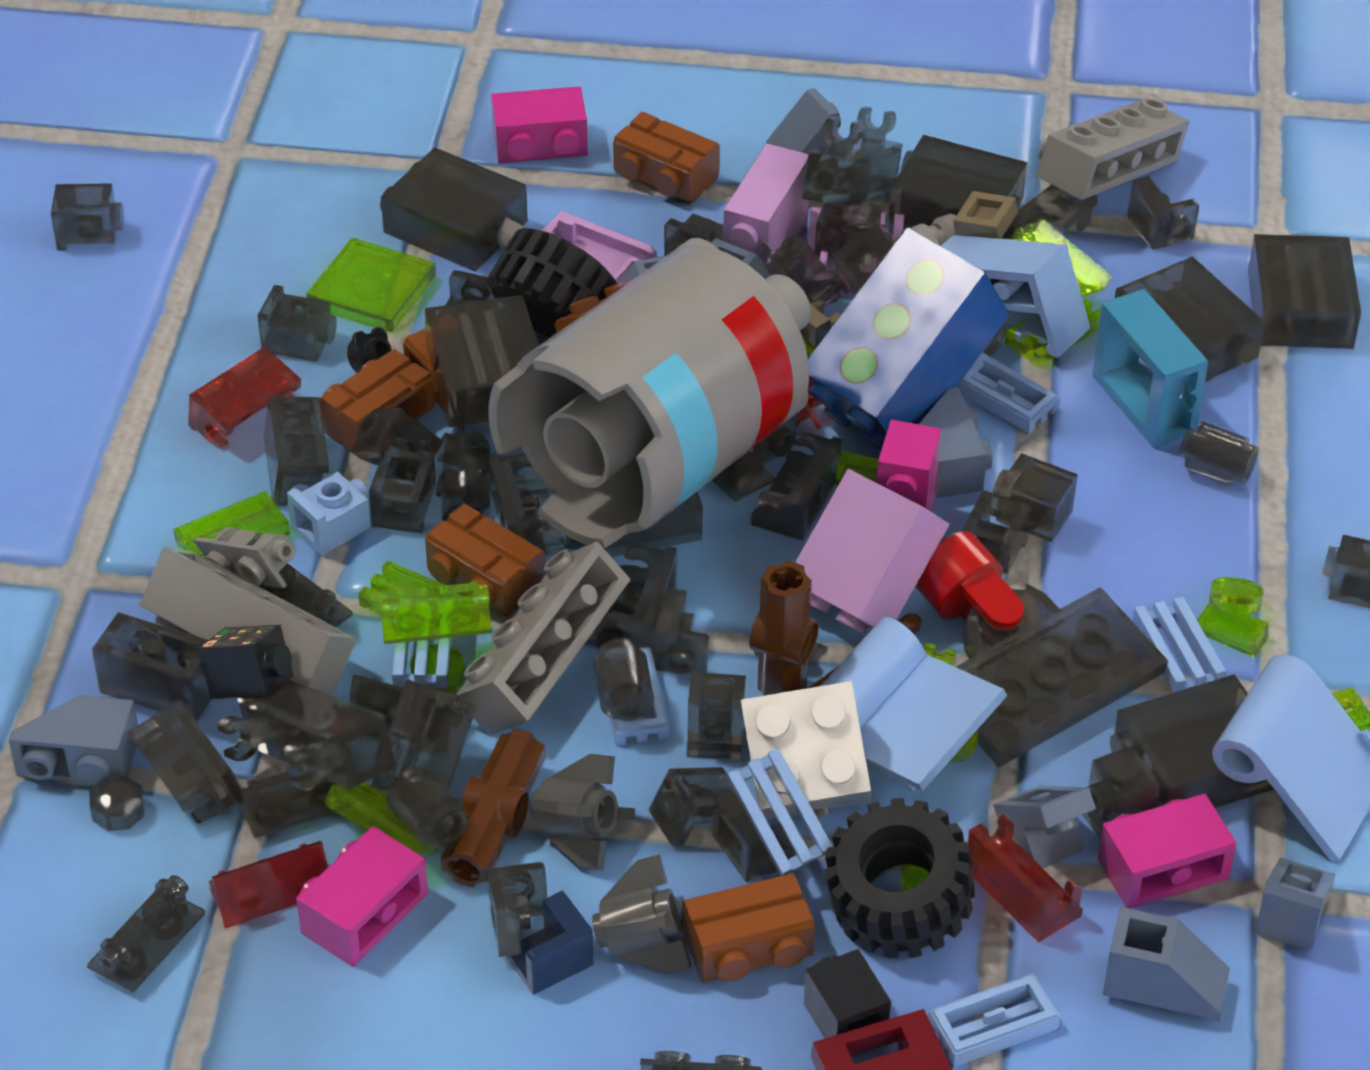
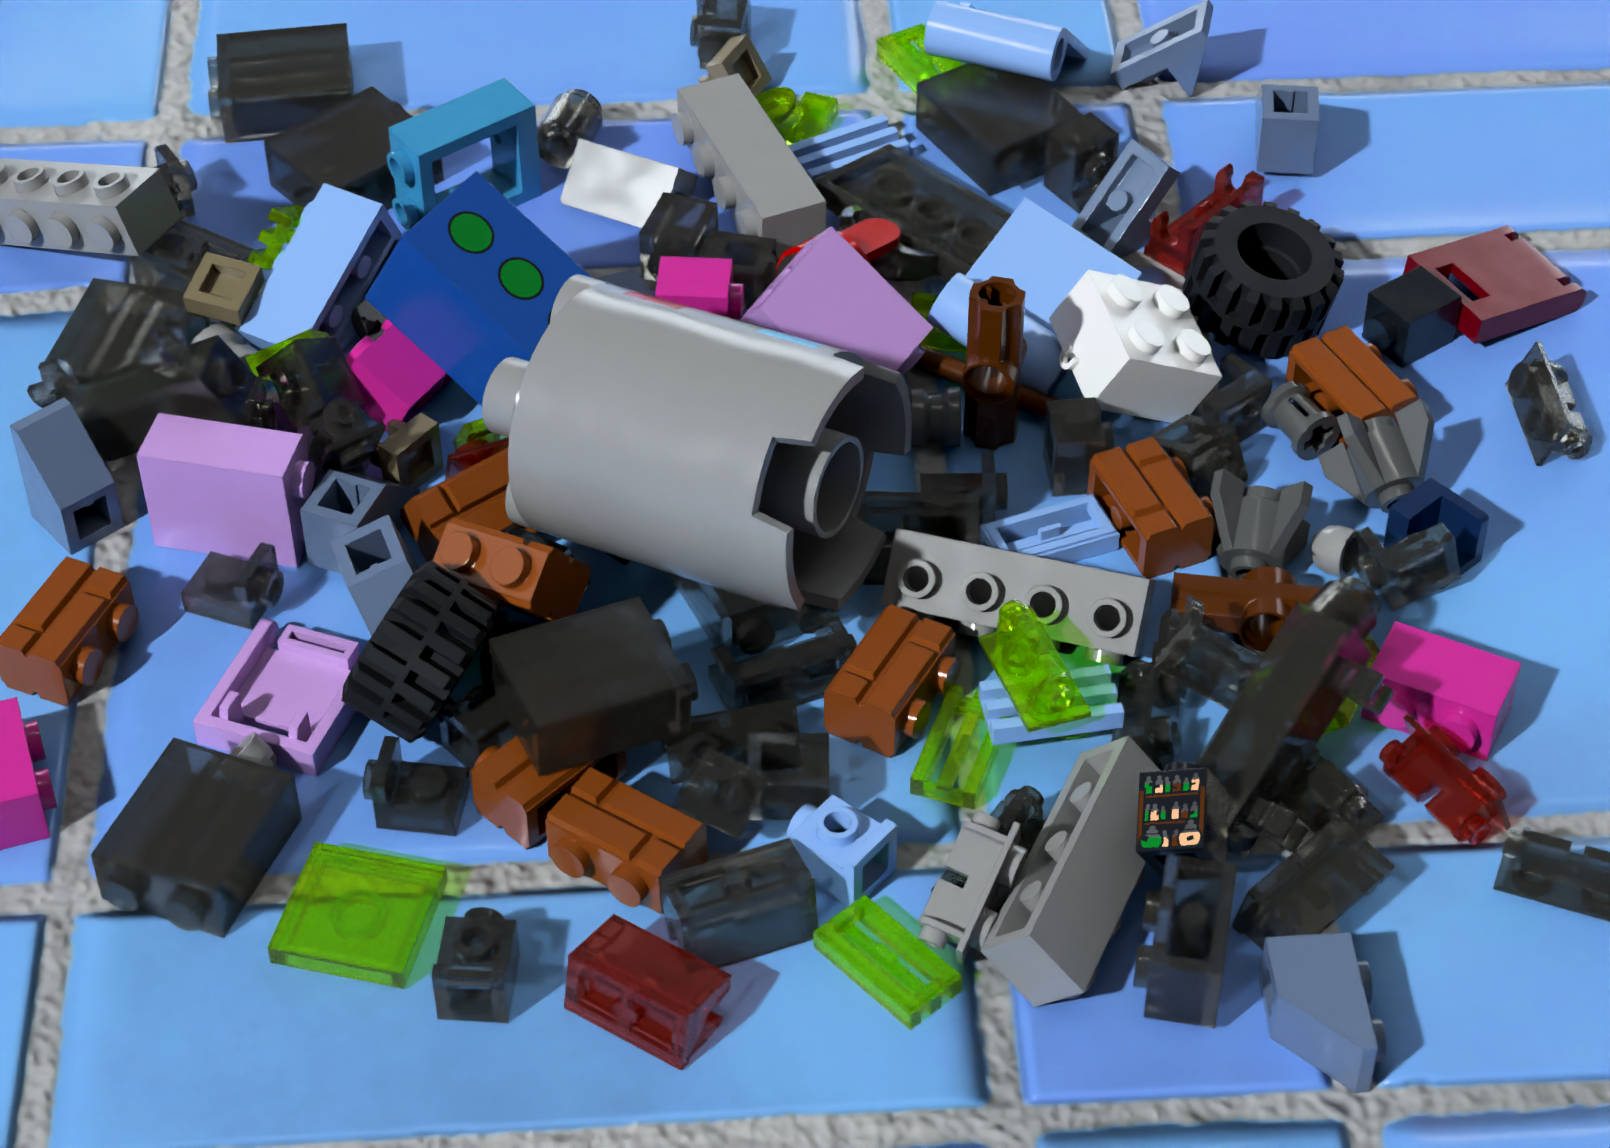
camera: 100 degrees left, 0 degrees up
clear smoke tile [89,775,144,831] -> none
black plate [347,327,392,373] -> none
clear smoke brick [593,639,654,721] -> none
light blue tile [727,747,833,876] -> none
light blue tile [928,973,1061,1068] -> none
dark pink brick [1098,793,1236,909] -> none
none -> panel [560,138,698,233]
none -> light grey brick [672,73,826,263]
none -> dark tan tile [698,34,772,98]
none -> dark orange brick [1087,437,1218,579]
none -> dark grey bush [1261,381,1341,460]
none -> light grey hinge [1310,525,1364,579]

